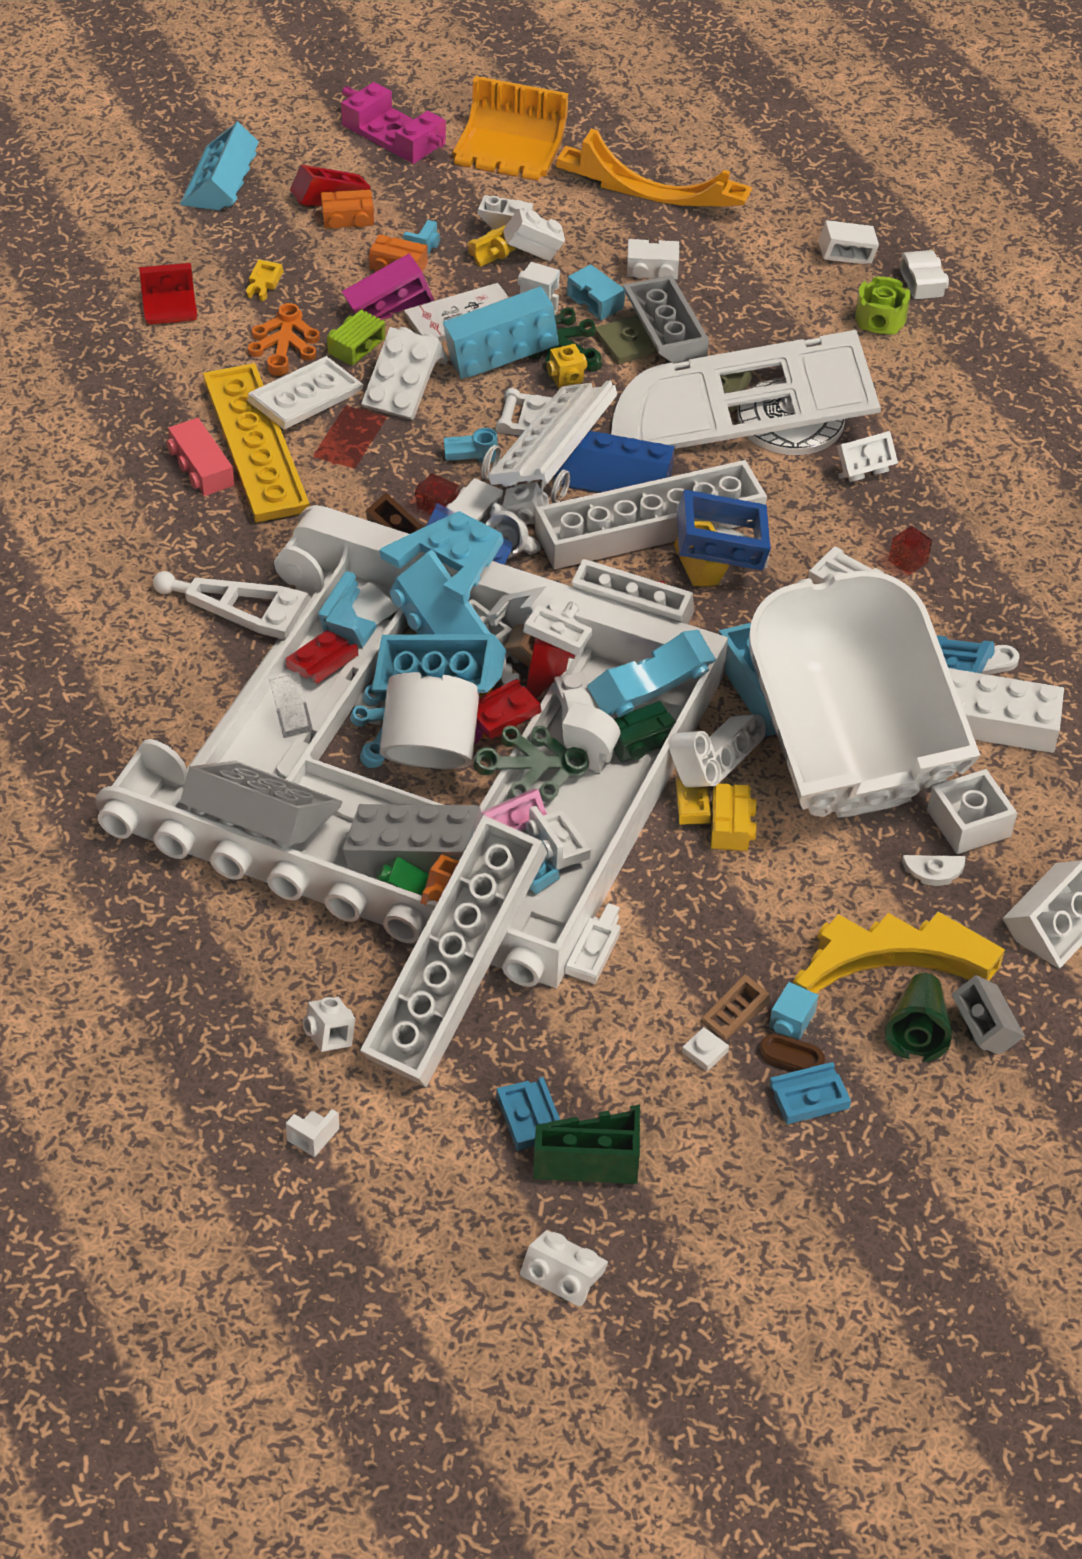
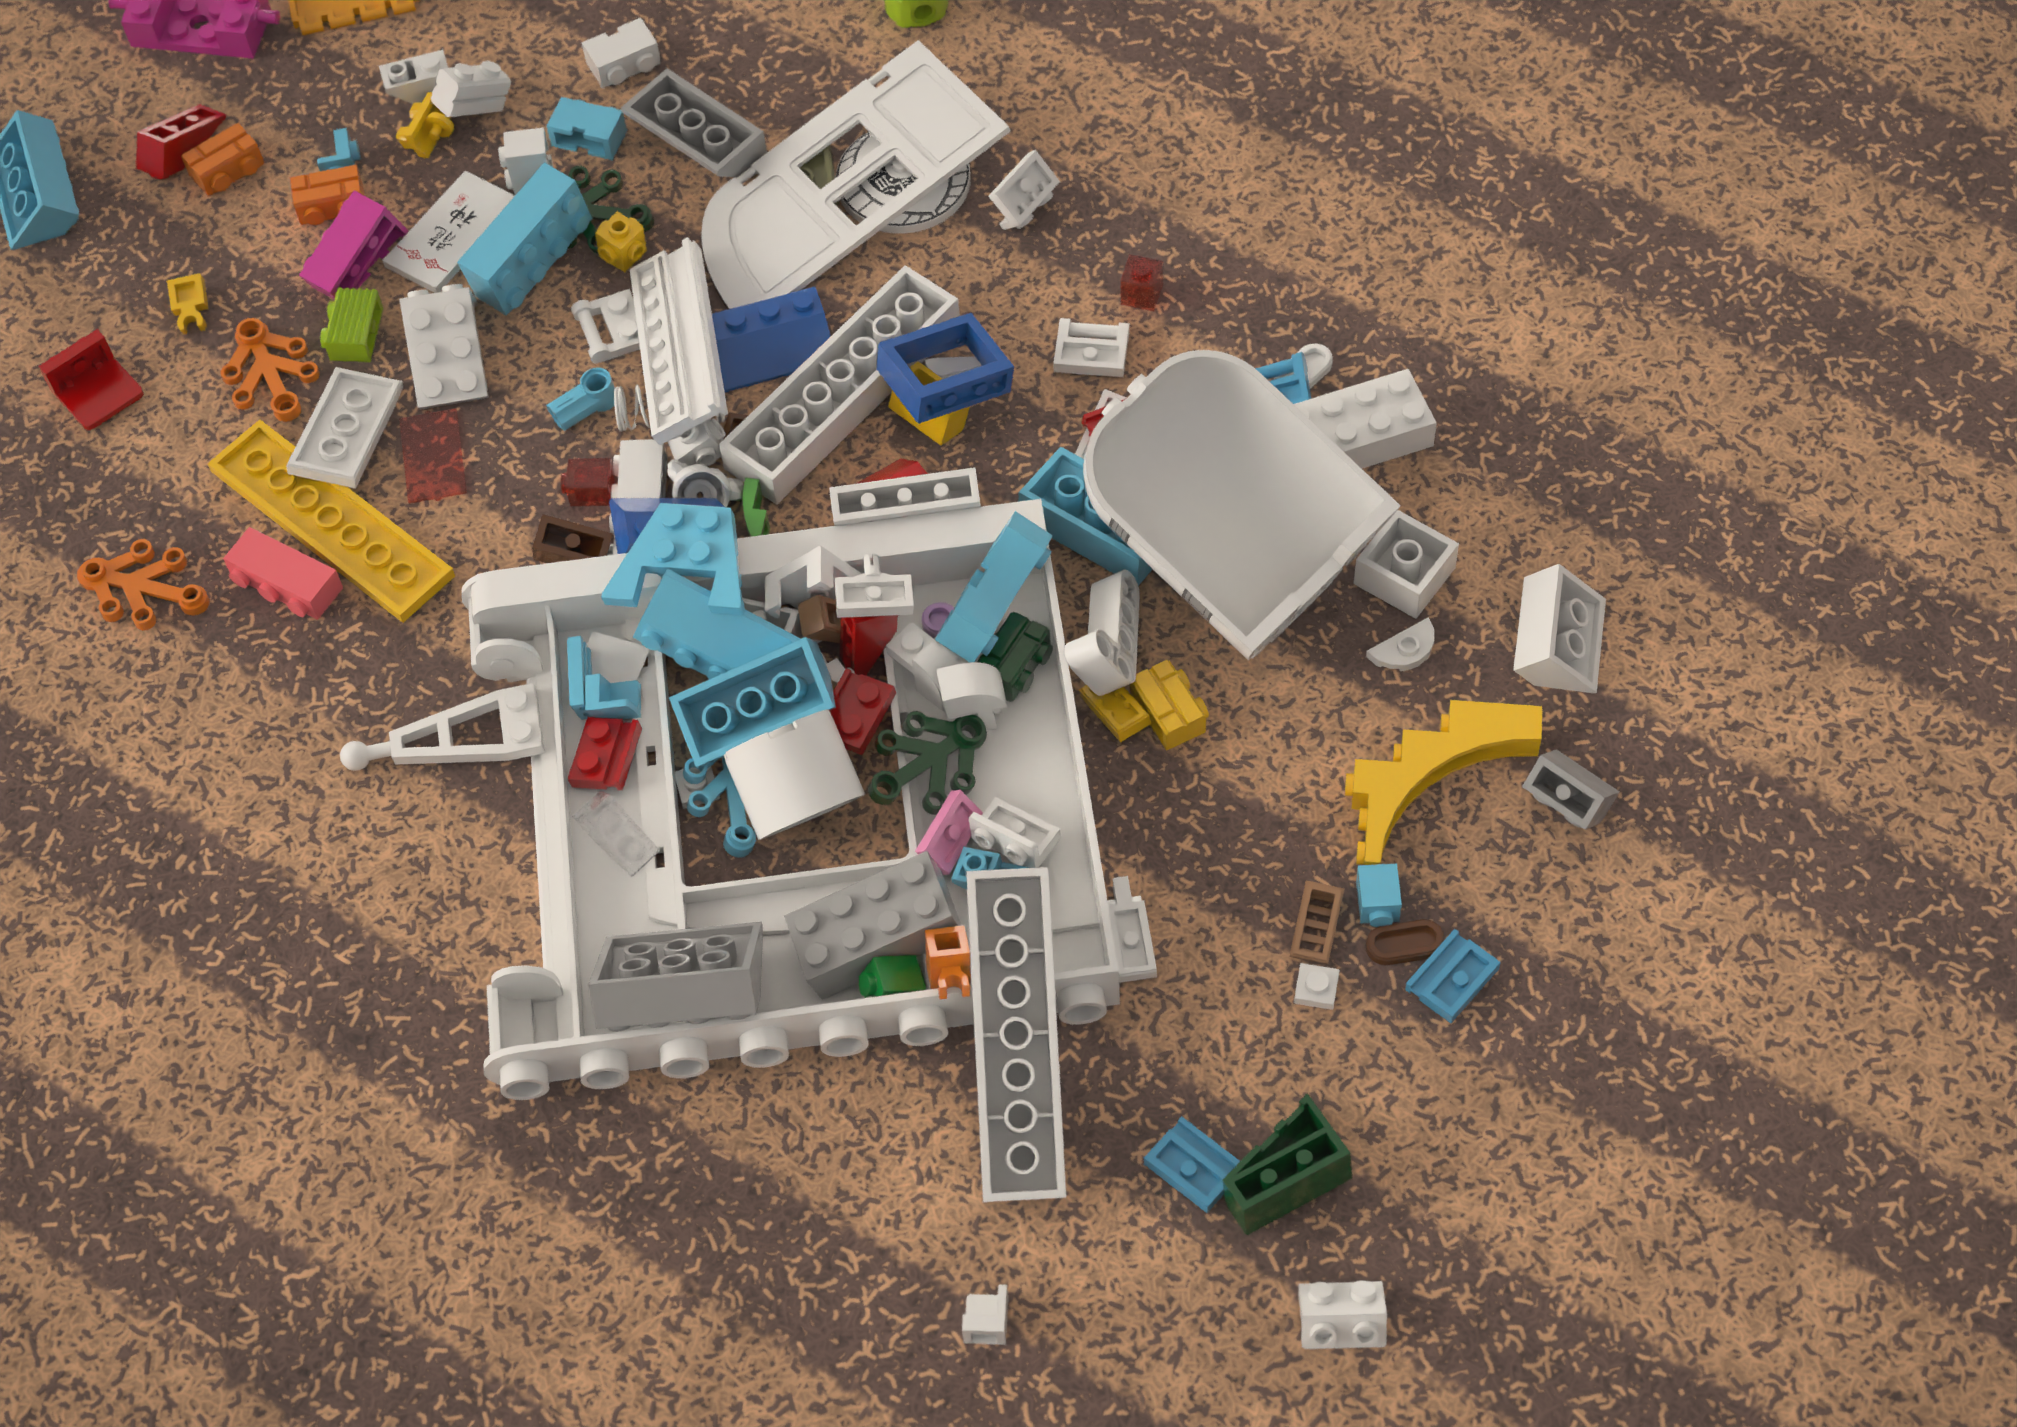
camera: 25 degrees left, 10 degrees up
white brick [303,997,355,1052] -> none
olive plate [595,315,658,365] -> none
dark green cone [885,973,952,1062] -> none
none -> orange plant [77,539,210,631]
none -> bright green slope [743,478,770,537]

